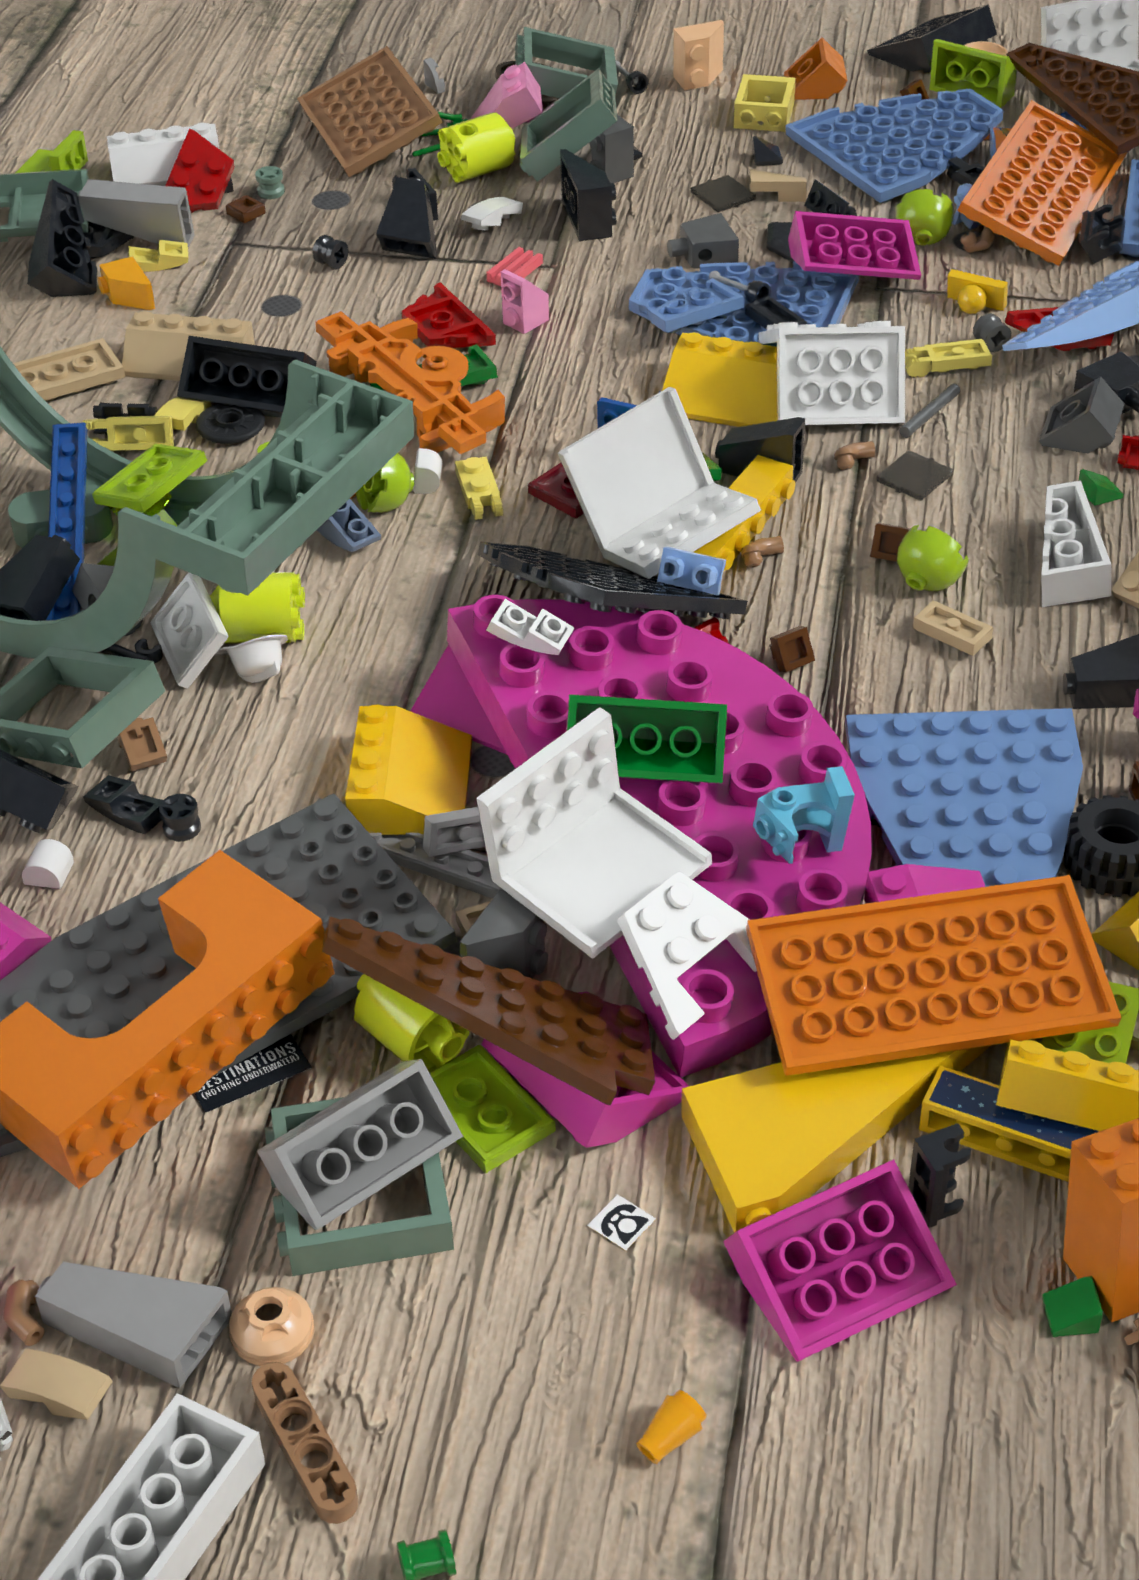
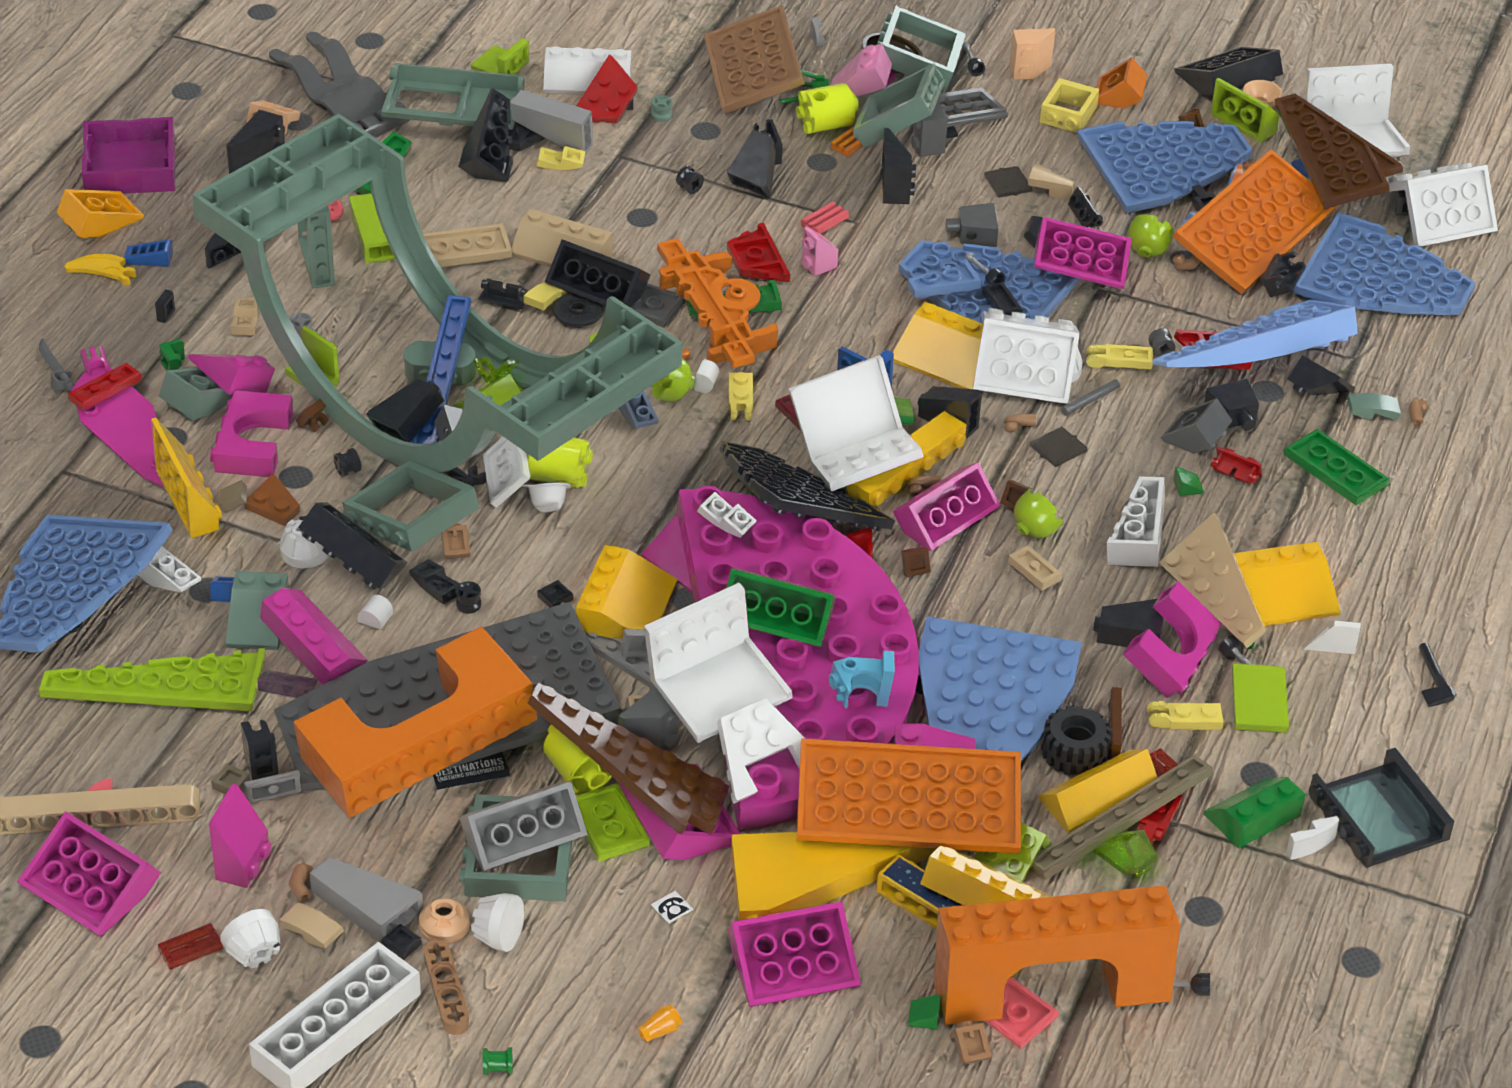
camera: 10 degrees right, 0 degrees up
light yellow hinge [83,416,174,451] -> none
lime tile [92,443,207,512] -> none
light orange slope [97,256,155,310] -> none
reddish brown tile [226,195,266,224] -> none
white slope [461,197,523,230] -> none
light blue hips [657,546,726,595] -> none
black slope [752,136,783,166] -> none
black hinge [908,1123,971,1228] -> none
yellow tile [947,269,1008,314] -> none
none -> black tile [381,924,422,960]
none -> white piece [471,893,524,952]
none -> black tile [537,580,573,608]
none -> orange tile [831,126,863,157]
none -> dark pink slope [893,462,1001,551]
none -> dark grey piece [938,87,1009,127]

